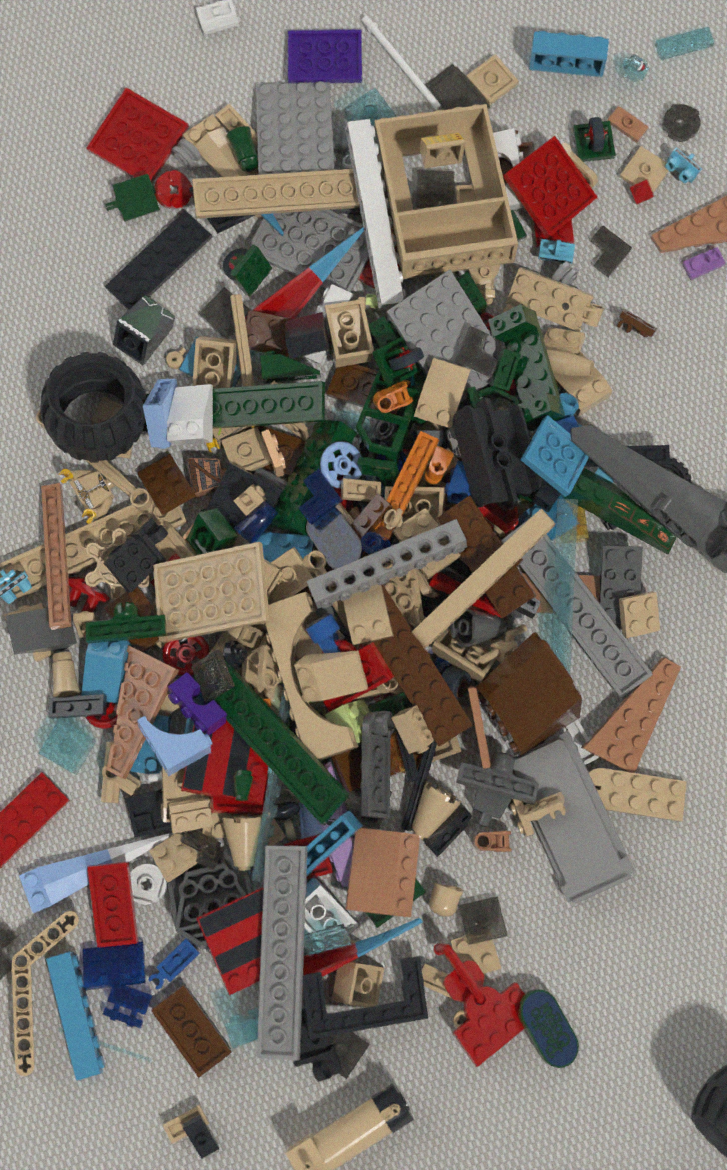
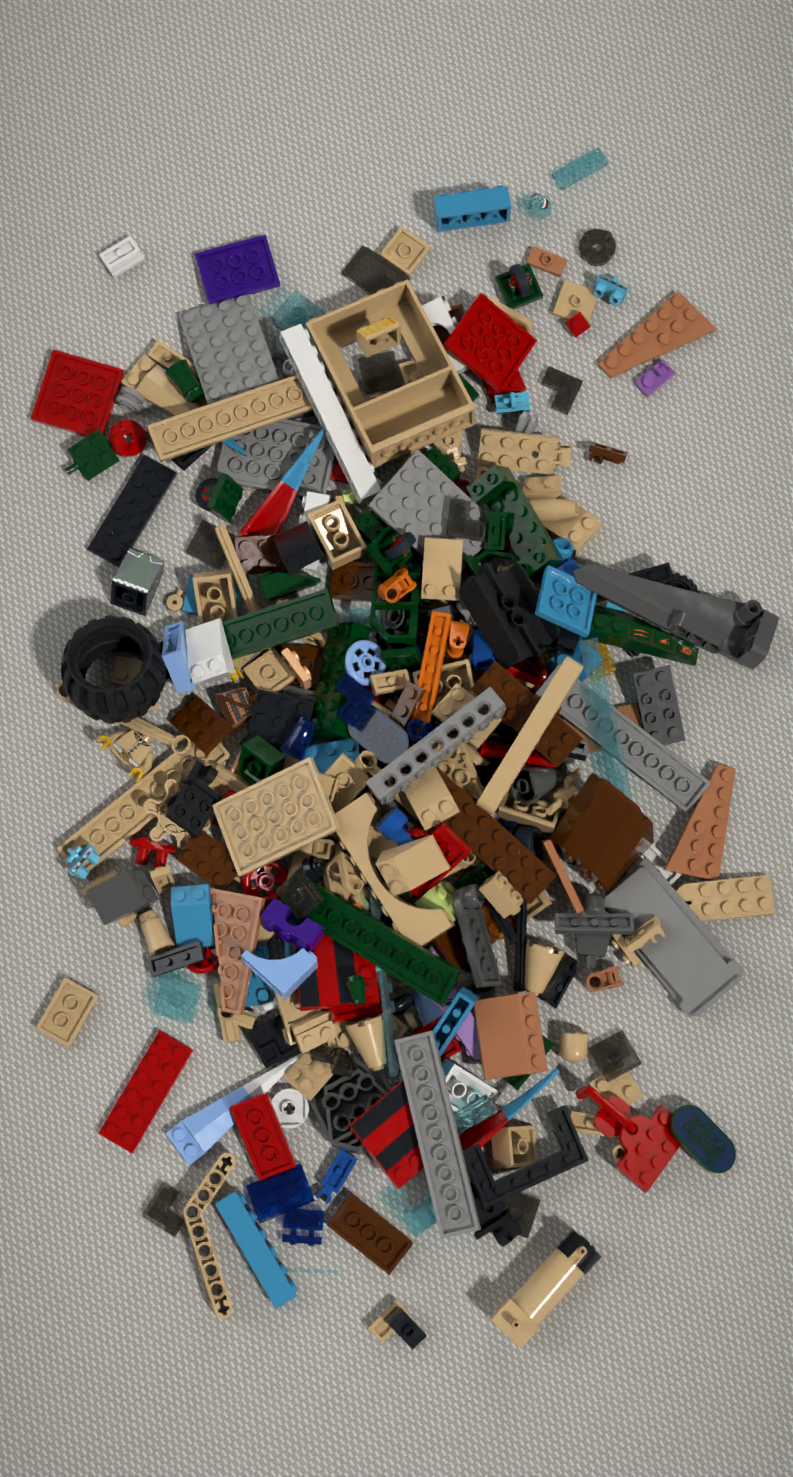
camera: 15 degrees left, 0 degrees up
nougat plate [41,483,71,630] -> none
dark green plate [86,602,167,644] -> none
tan brick [234,484,266,516] -> none
white bar [362,15,442,110] -> none
tan plate [384,508,403,530] -> none
tan plate [619,591,660,638] -> none

